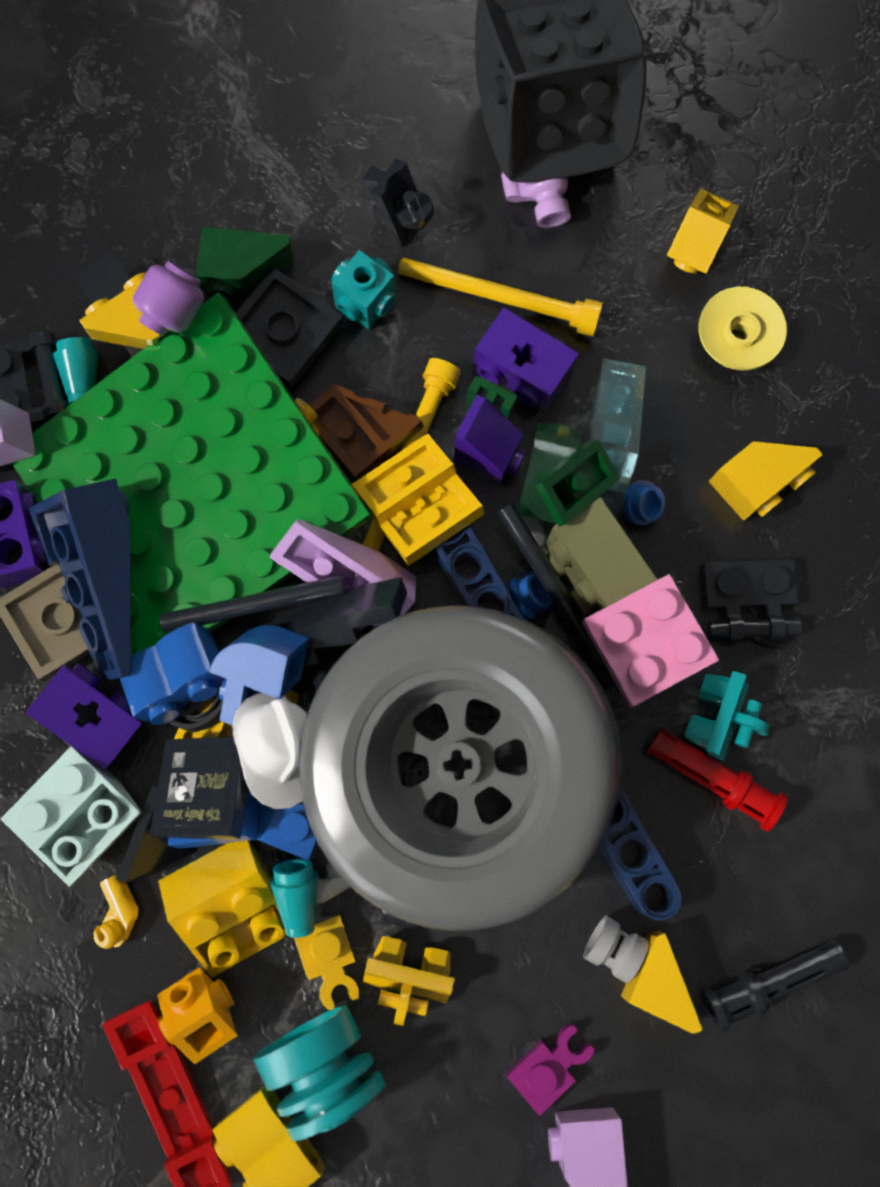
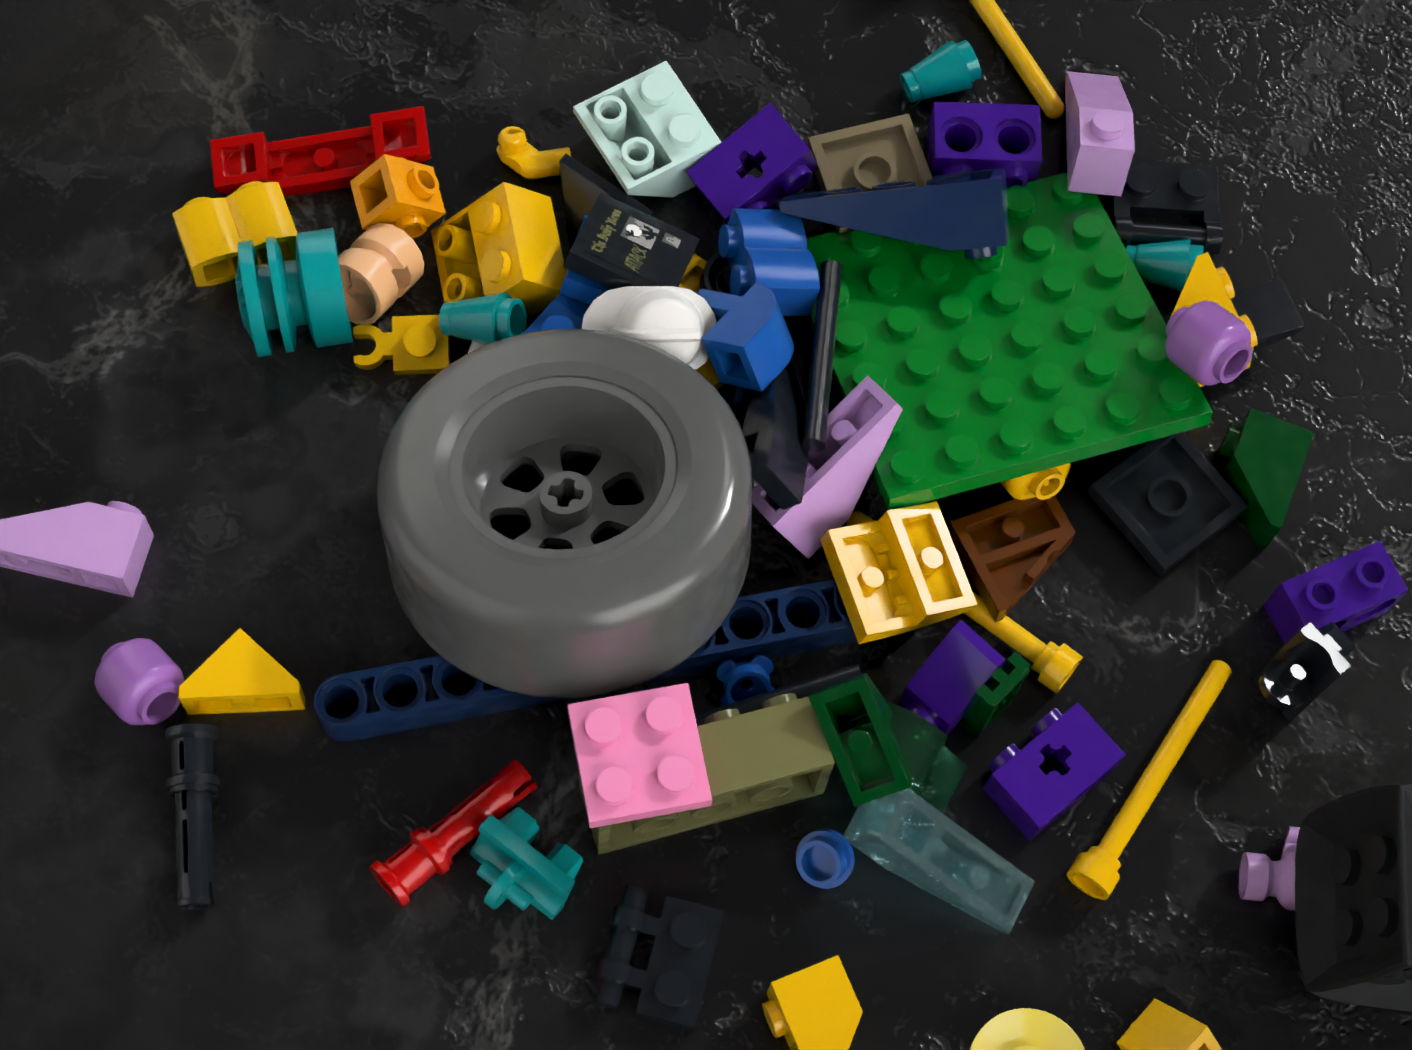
camera: 105 degrees right, 10 degrees down
teal brick [332,250,396,330] -> none
yellow hips [363,936,455,1026] -> none
magenta plate [505,1023,595,1116] -> none
light grey wheel [583,915,649,984] -> none
none -> medium lavender head [94,638,185,725]
none -> light nougat wheel [338,223,424,325]
none -> dark purple brick [1263,541,1408,645]

